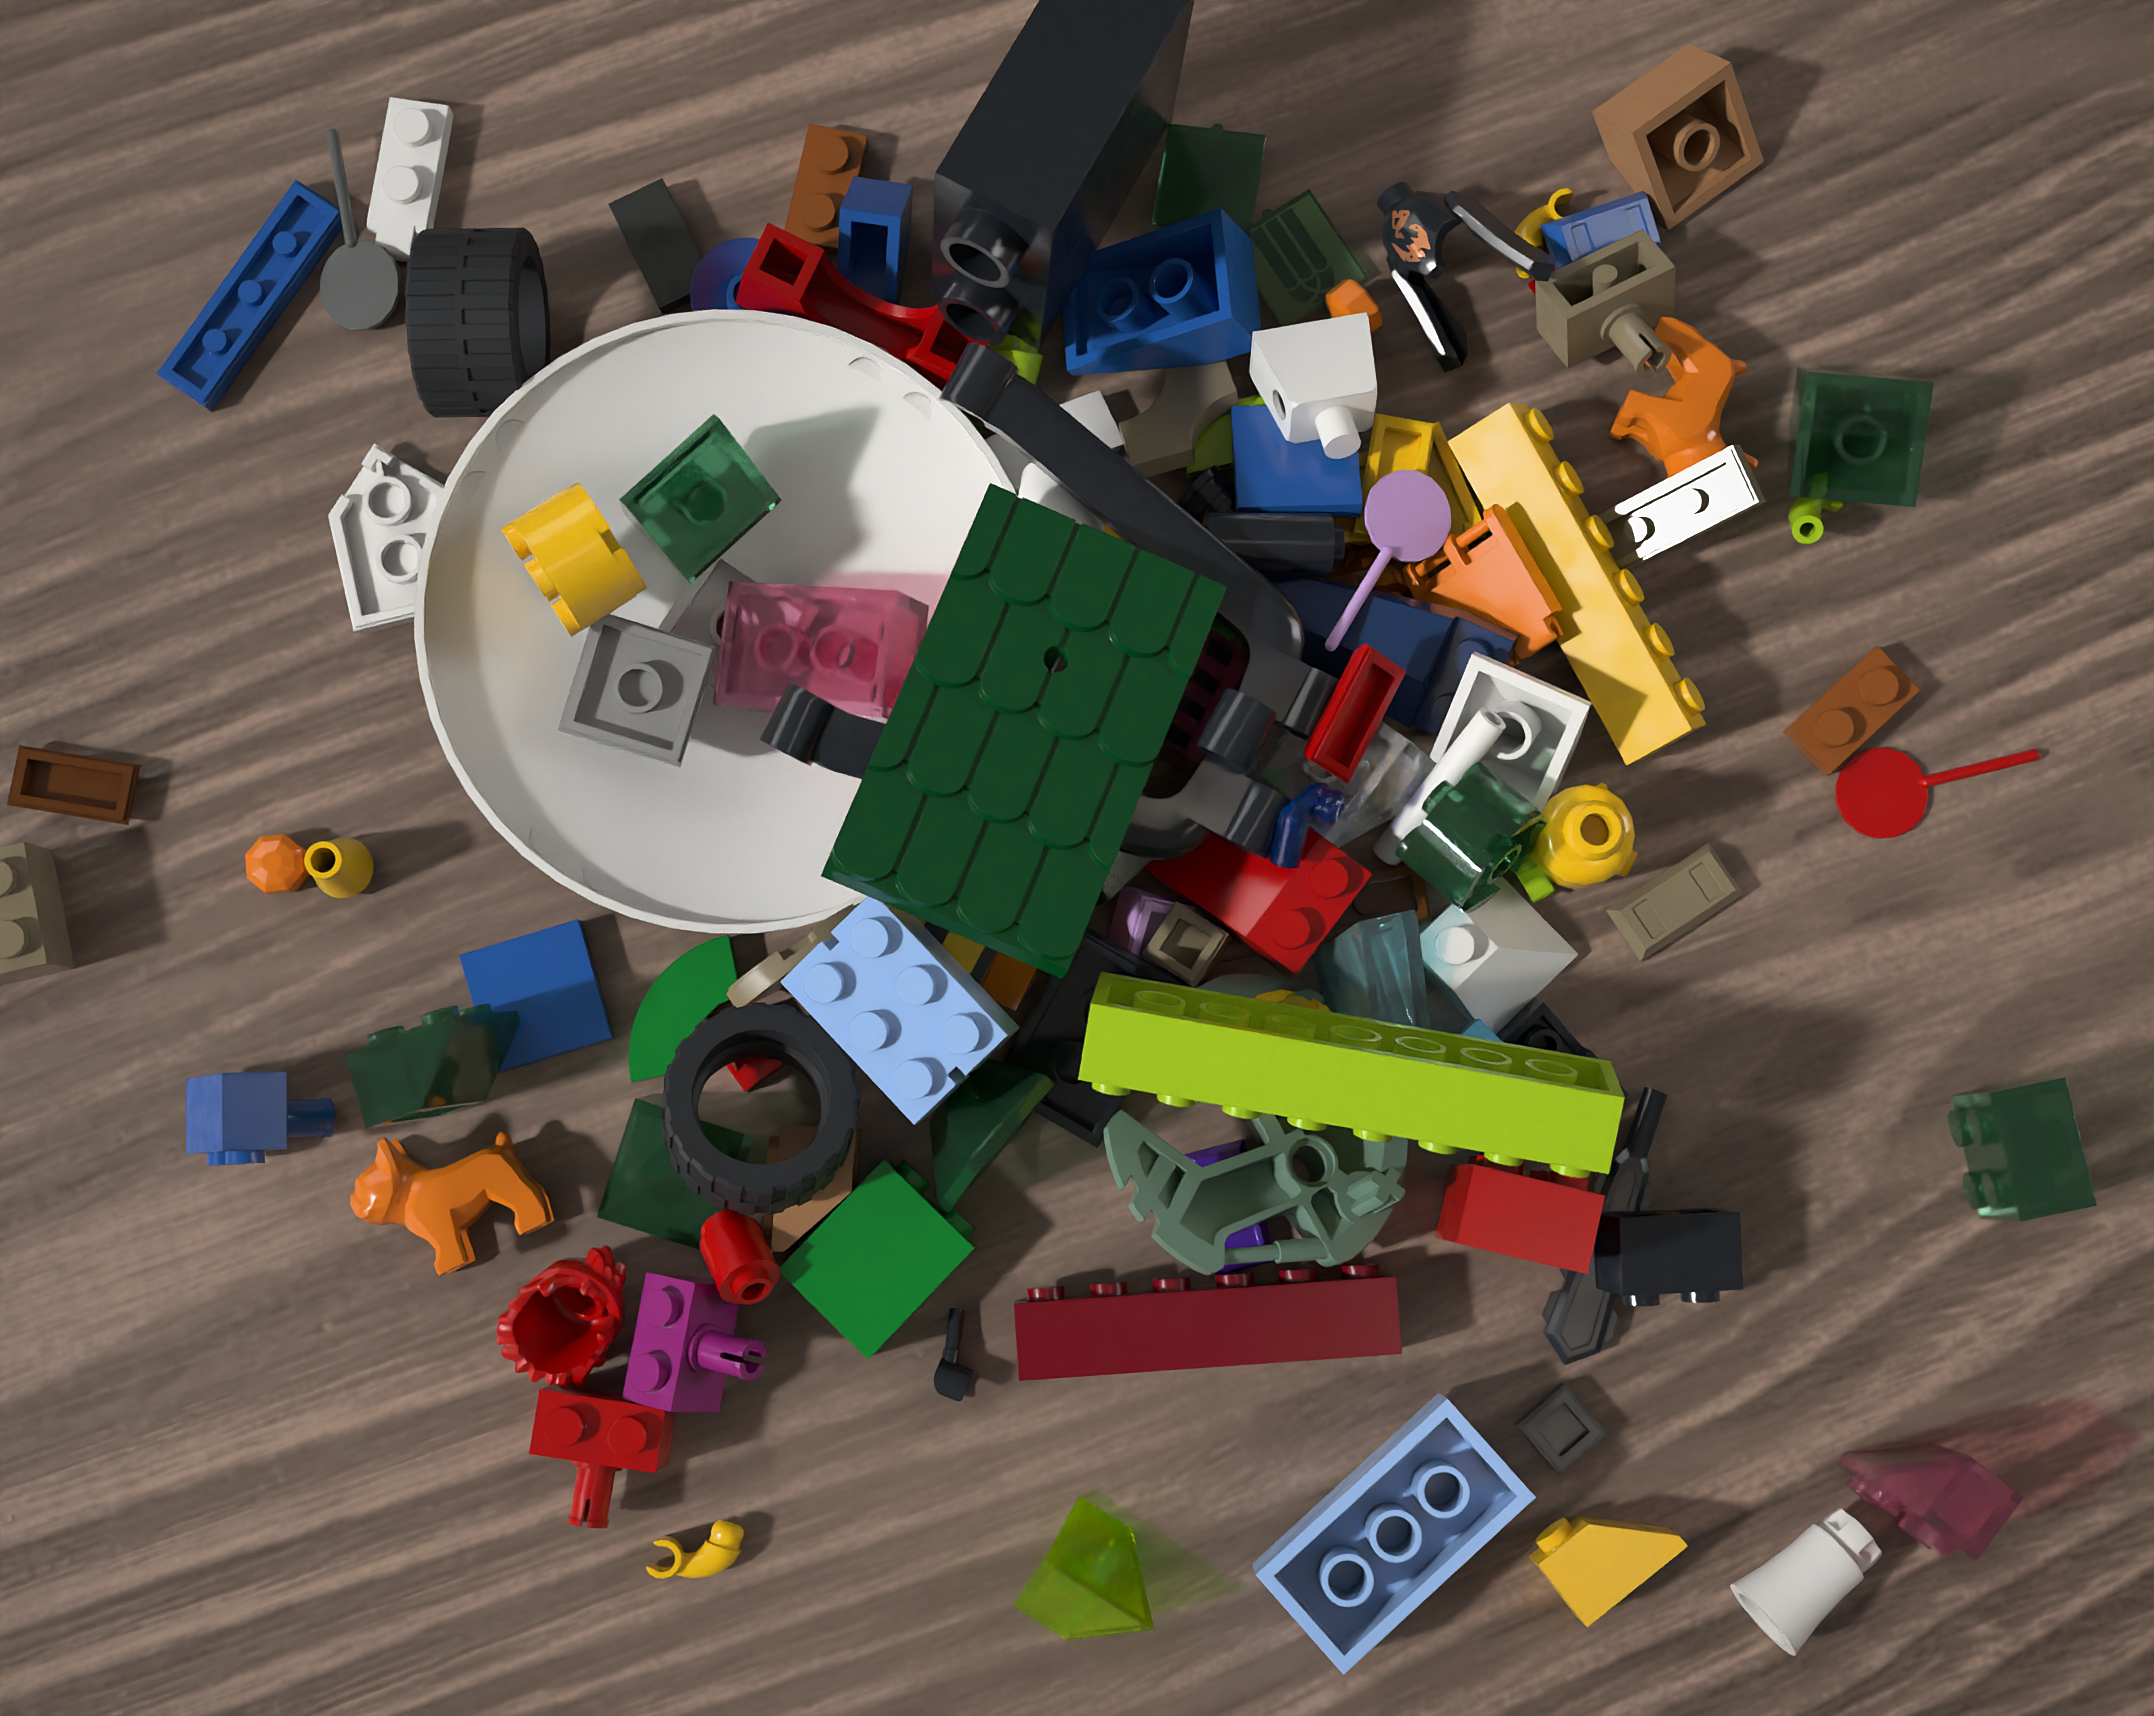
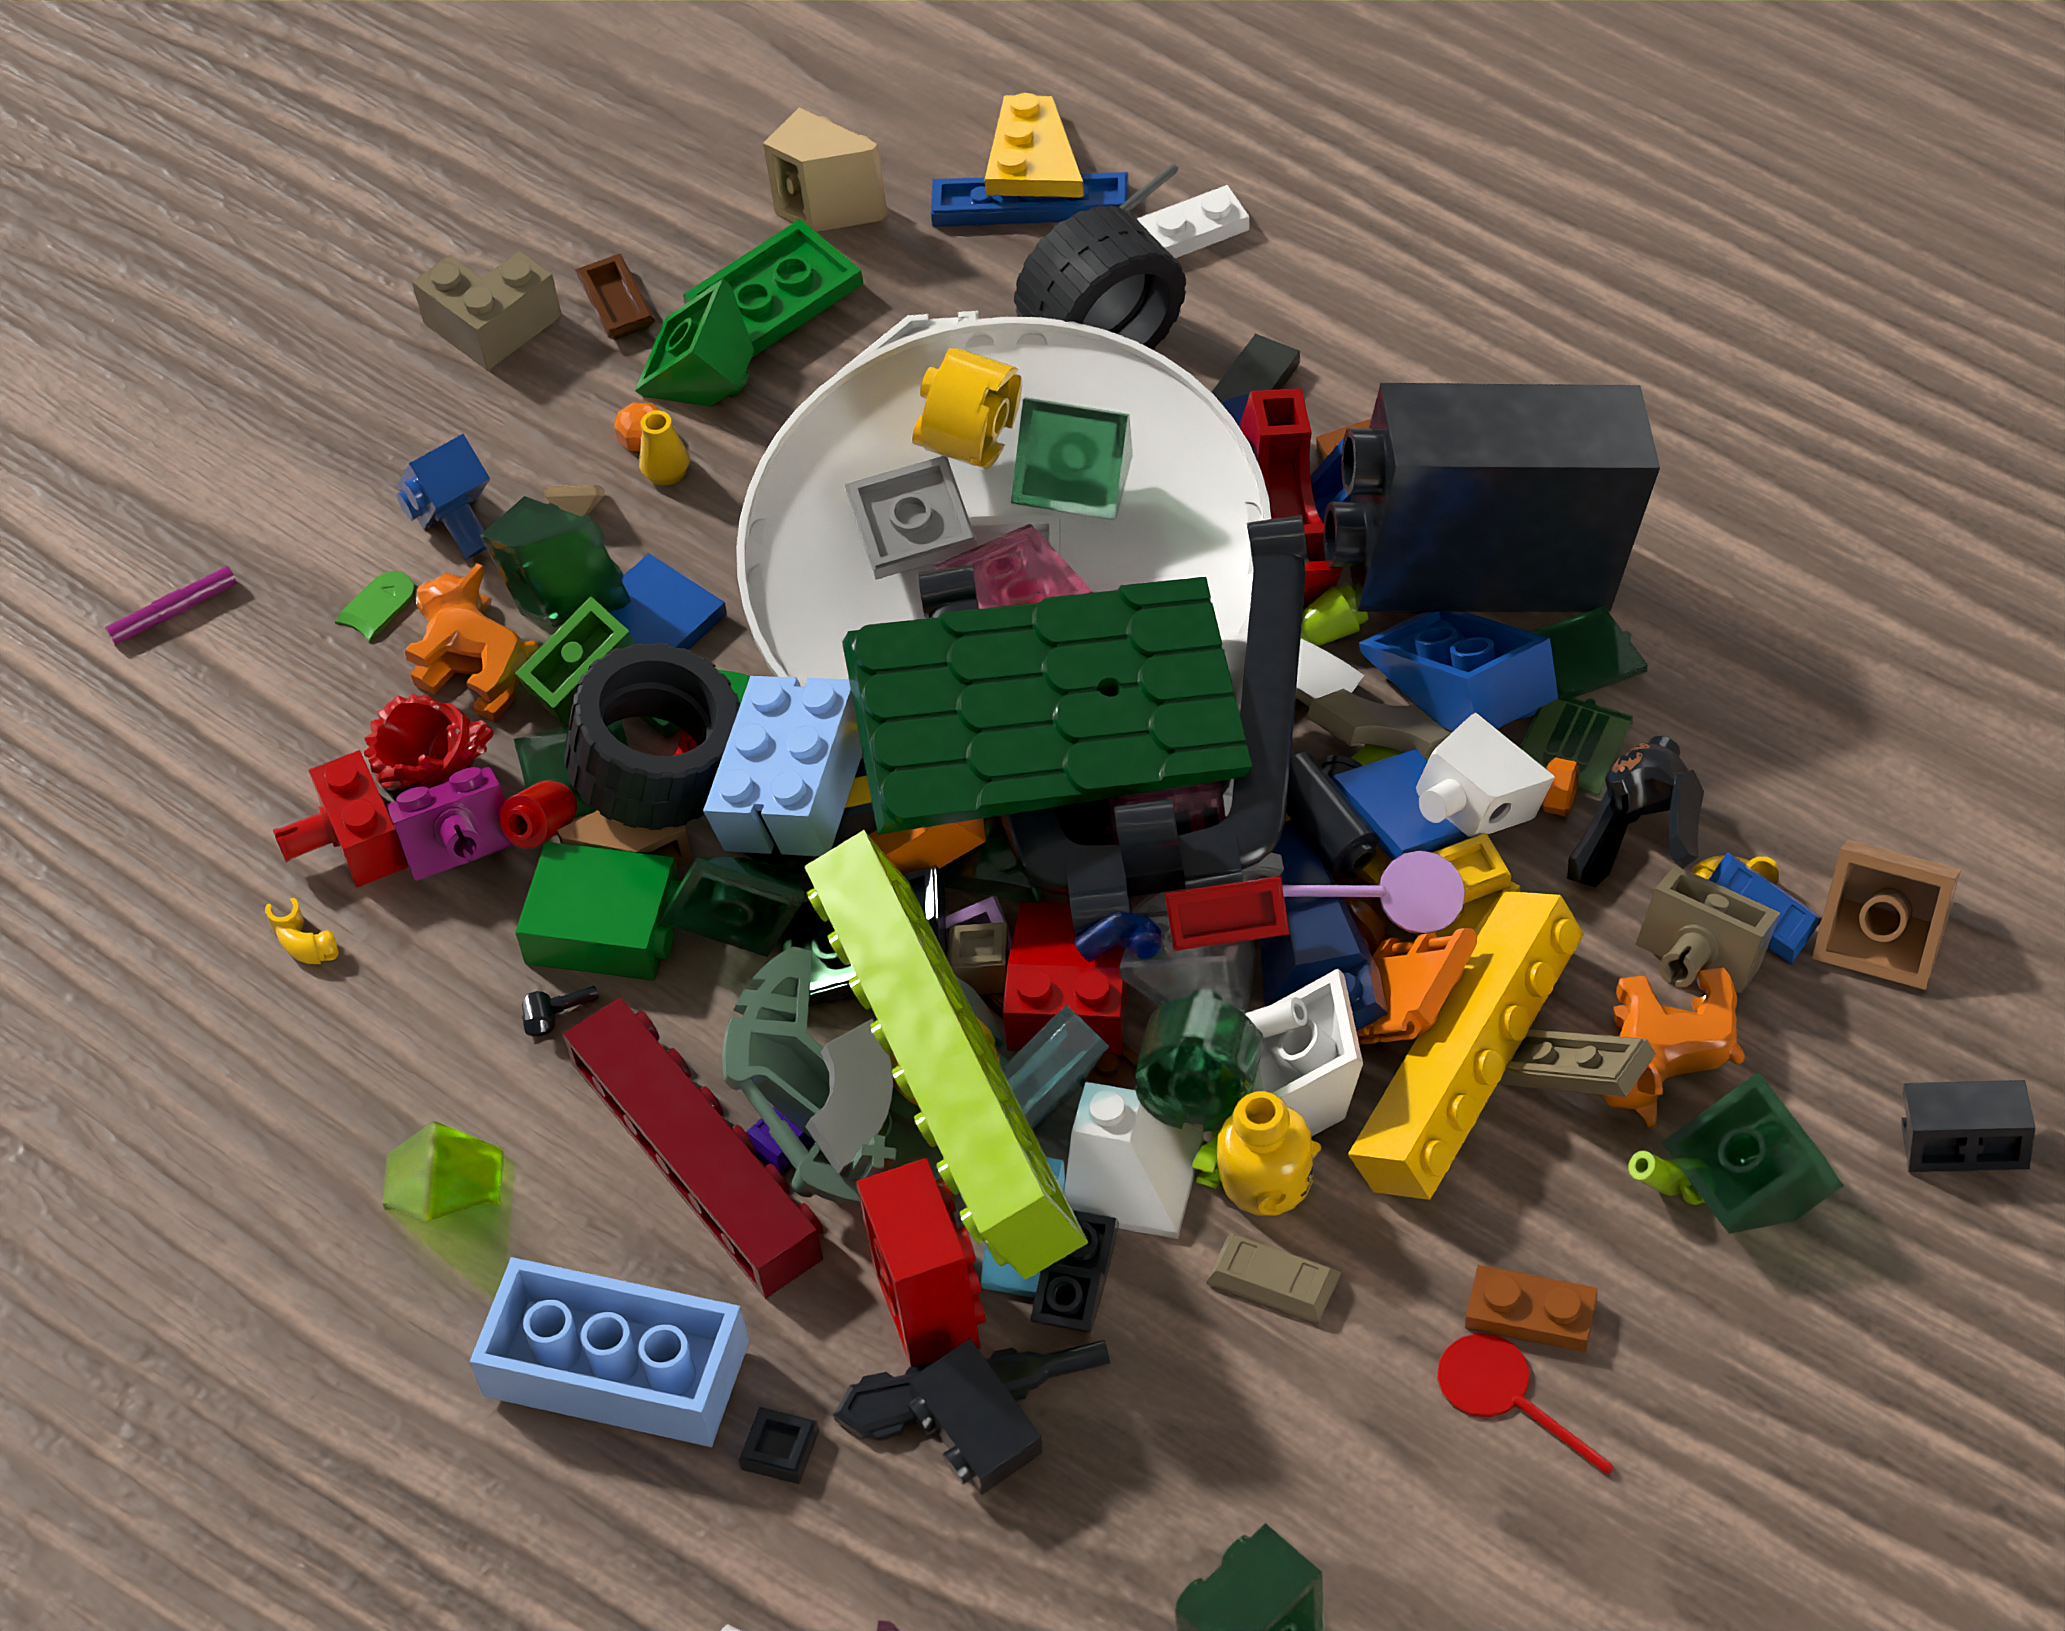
camera: 55 degrees right, 30 degrees down
yellow slope [1529,1516,1688,1627] -> none
none -> magenta piece [105,566,237,646]
none -> bright green piece [335,571,415,643]
none -> bright green brick [515,596,636,726]
none -> tan slope [544,485,605,528]
none -> green slope [634,279,754,407]
none -> green plate [683,219,864,357]
none -> tan slope [763,107,888,232]
none -> light grey tile [805,1019,893,1175]
none -> yellow wing [985,93,1084,197]
none -> black hinge [1901,1080,2036,1172]

